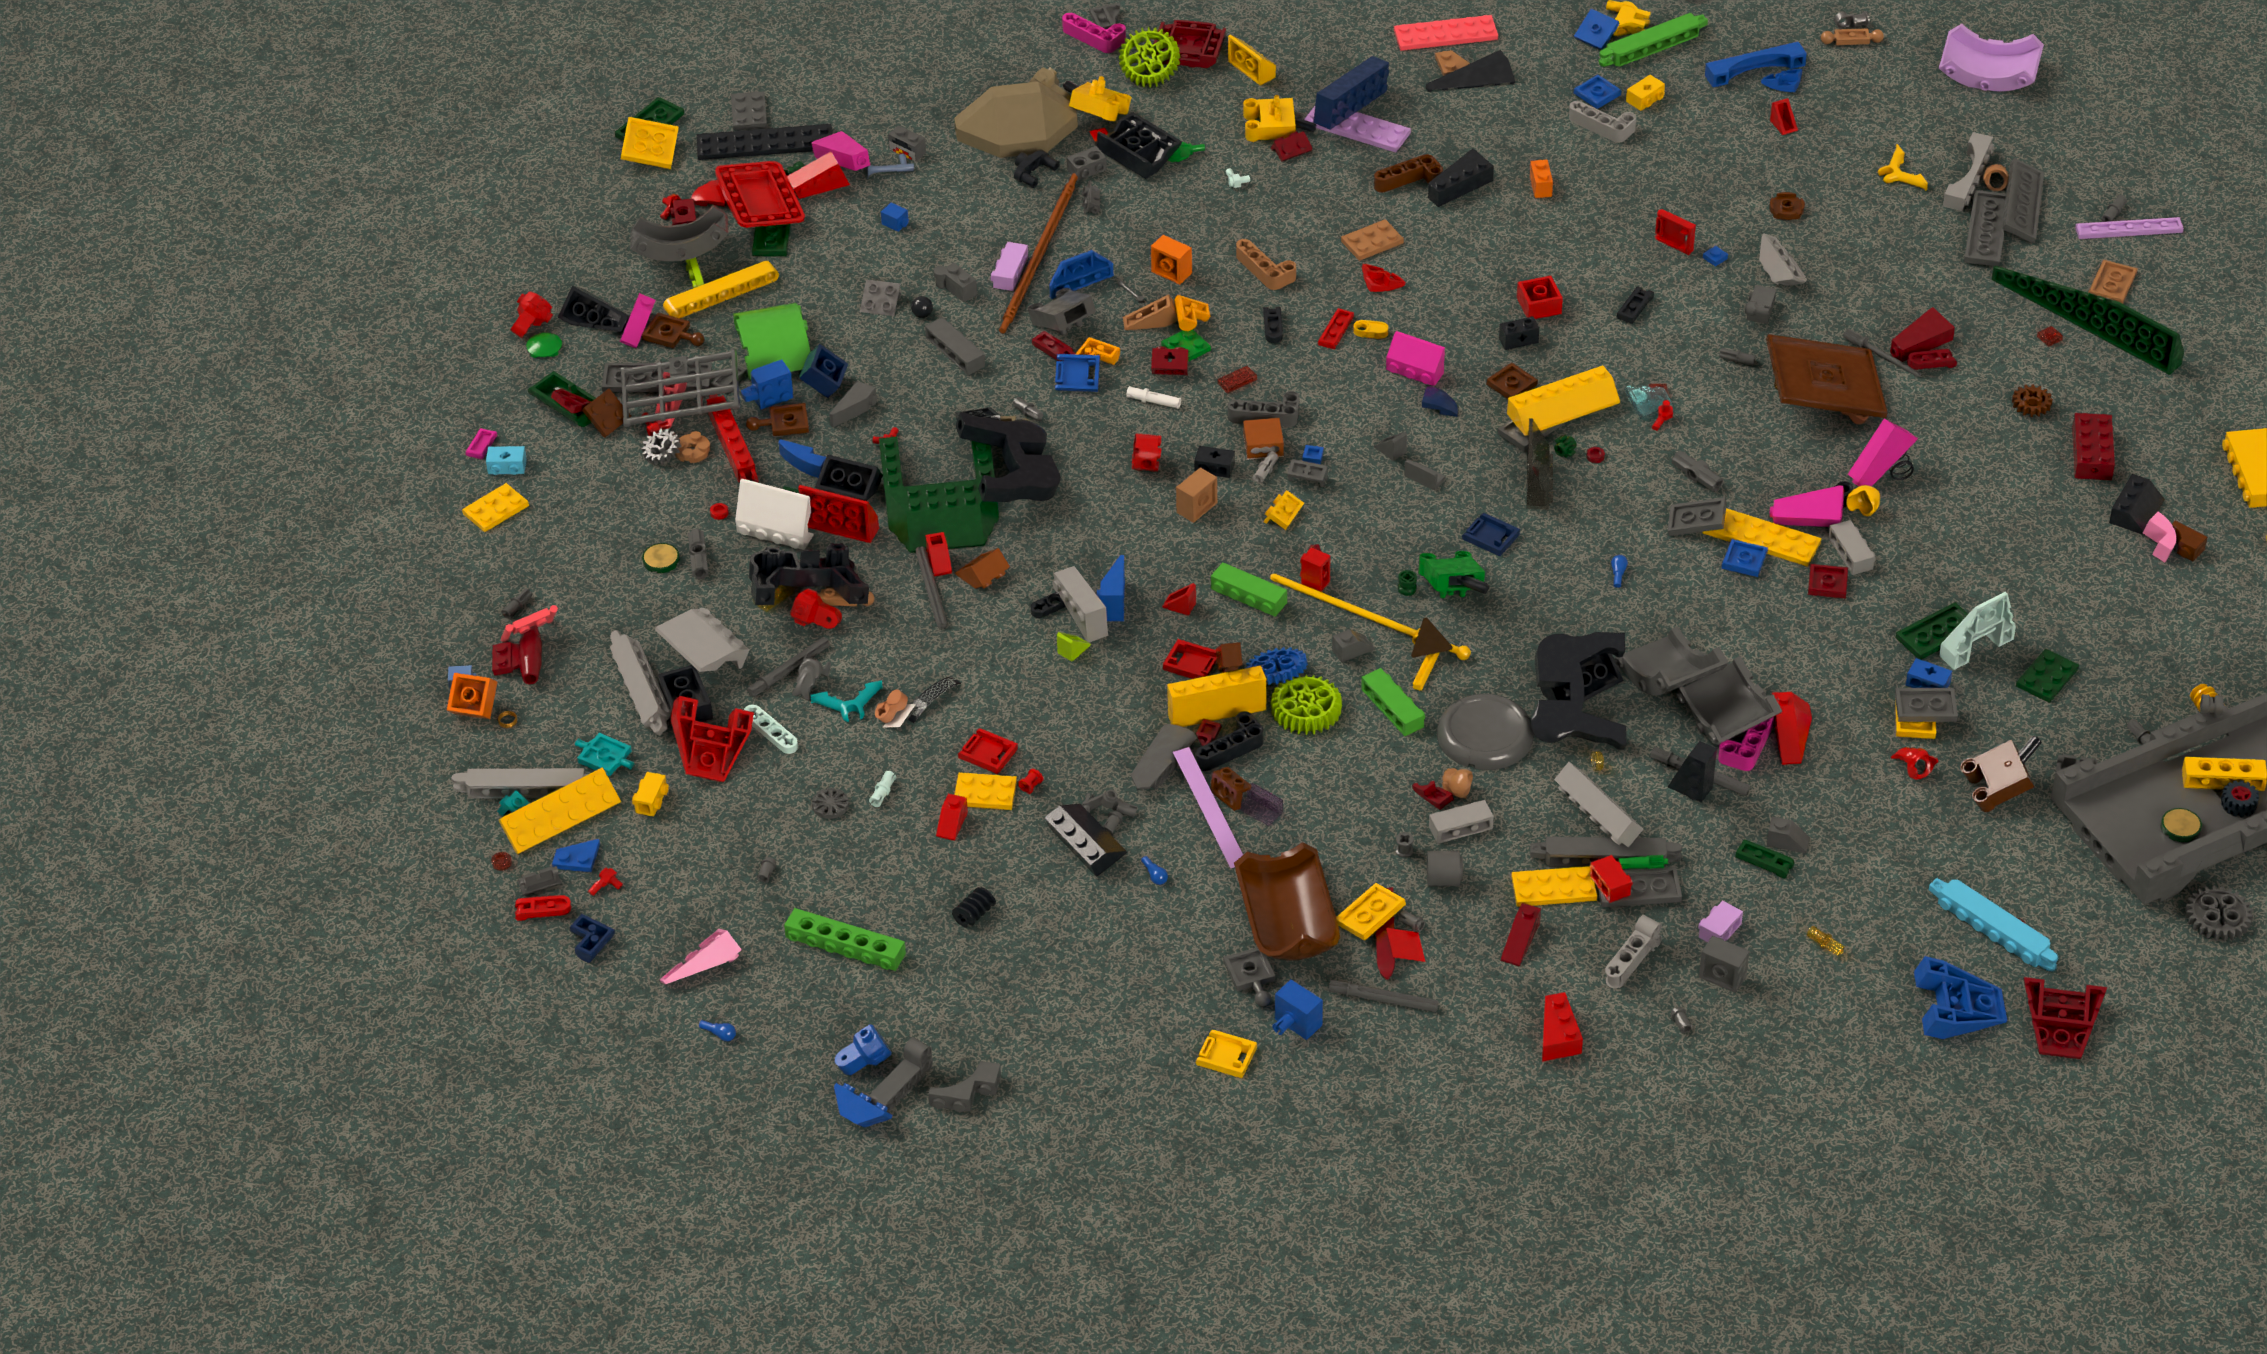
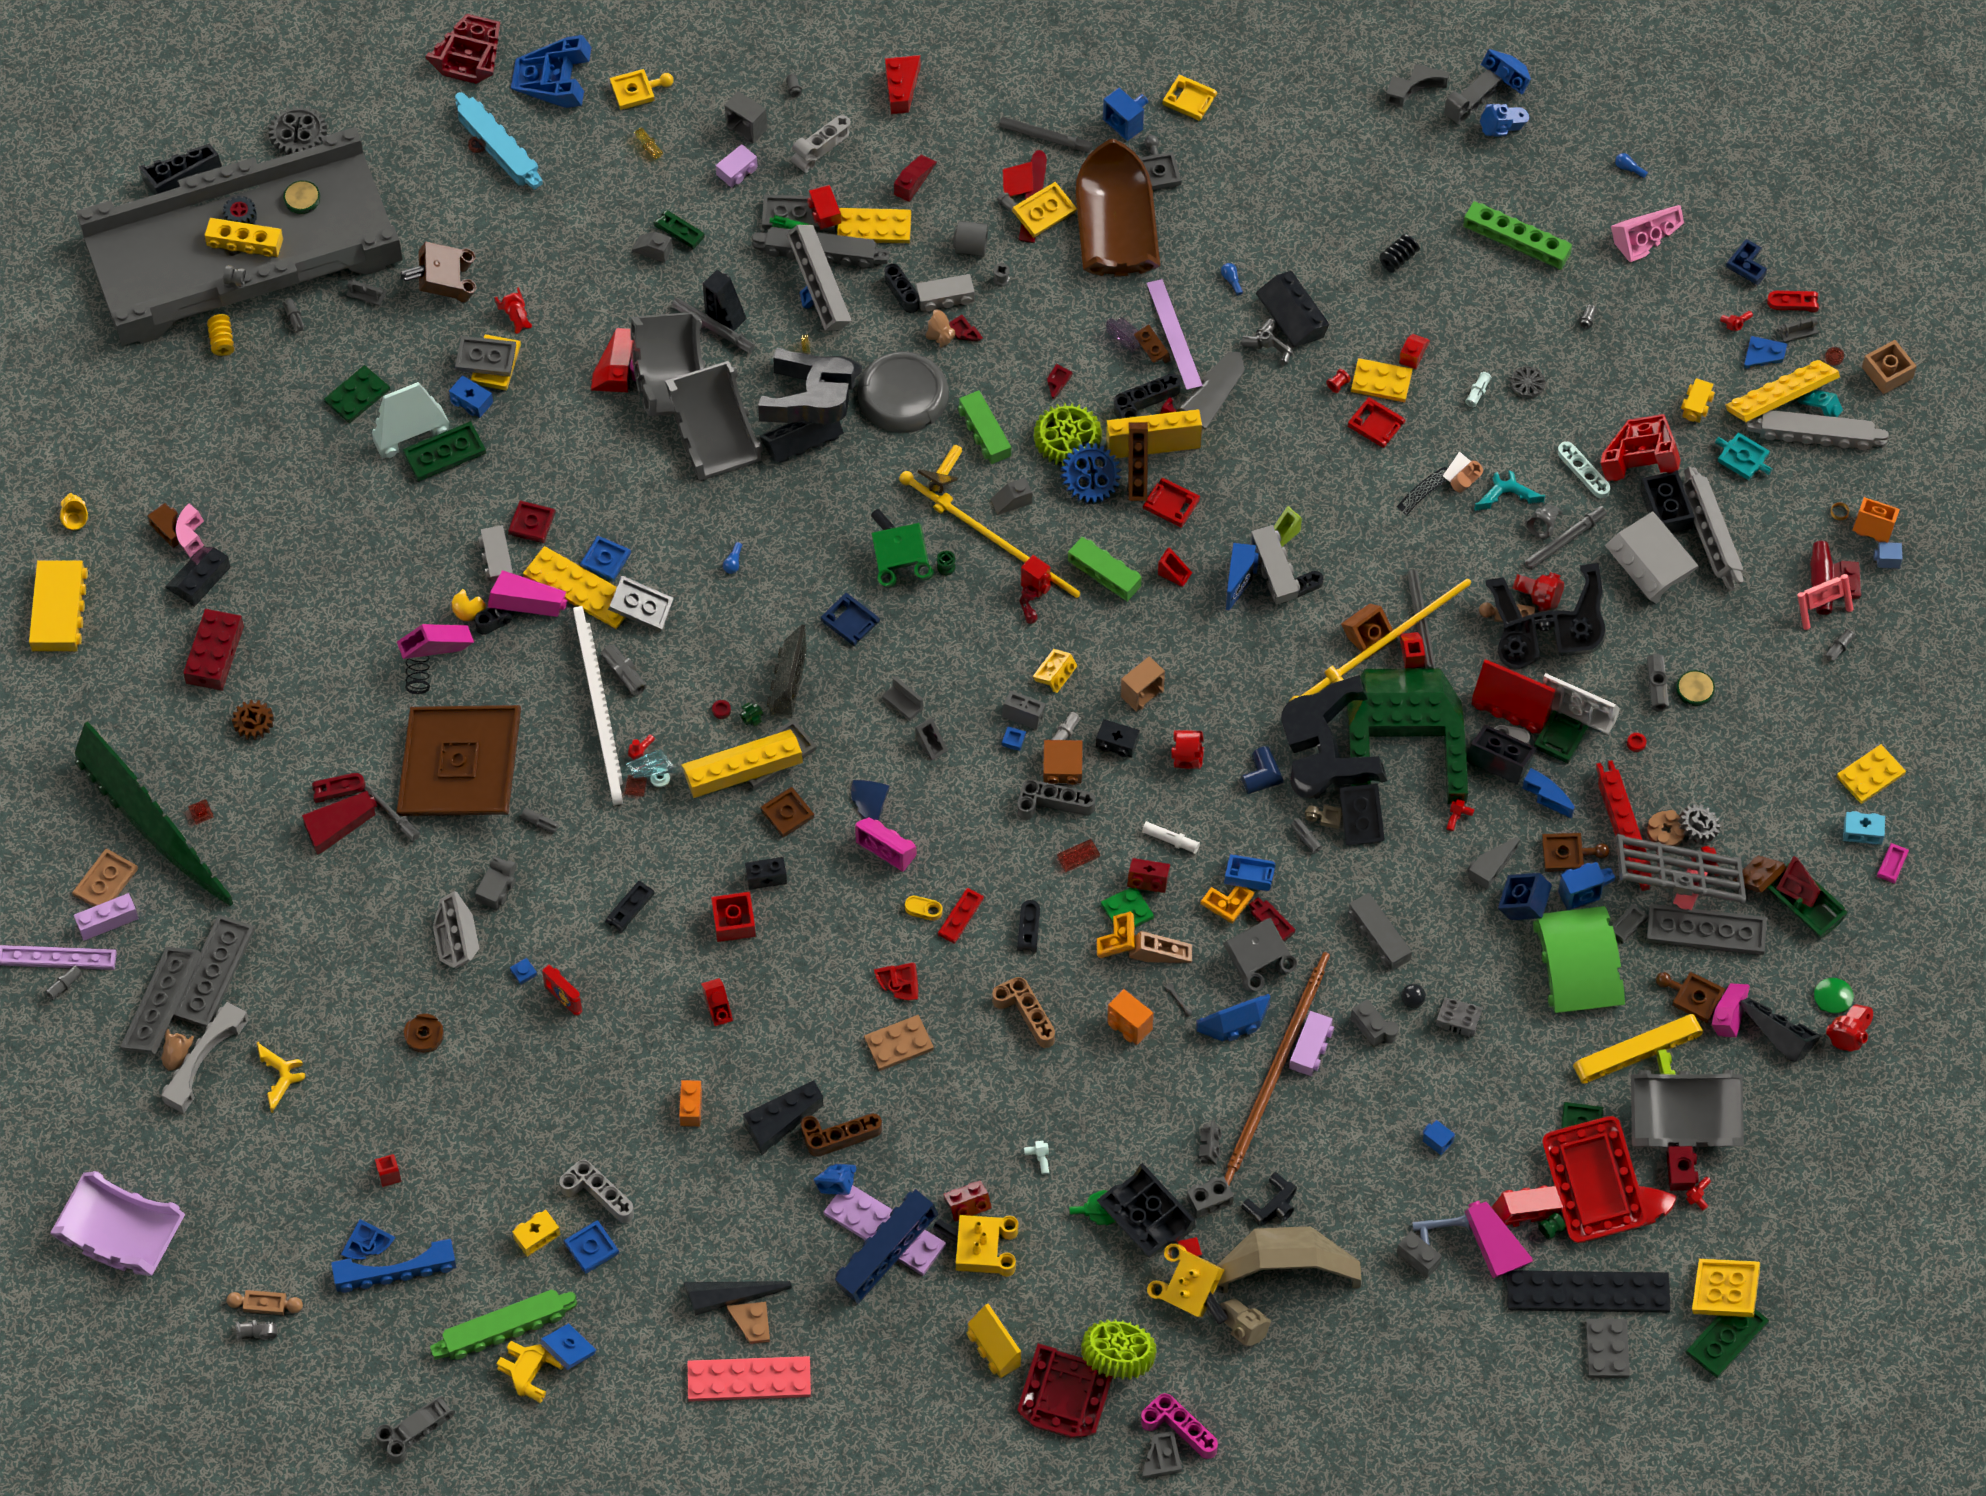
camera: 175 degrees left, 15 degrees up
none -> lavender brick [74,893,139,941]
none -> white gear [573,606,623,806]
none -> yellow plate [610,69,674,110]
none -> red slope [701,978,733,1026]
none -> blue piece [814,1164,856,1195]
none -> black beam [884,263,919,313]
none -> dark red slope [1047,363,1073,399]
none -> dark blue brick [1241,746,1284,794]
none -> yellow bar [1289,579,1471,702]
none -> medium nougat brick [1862,340,1917,394]

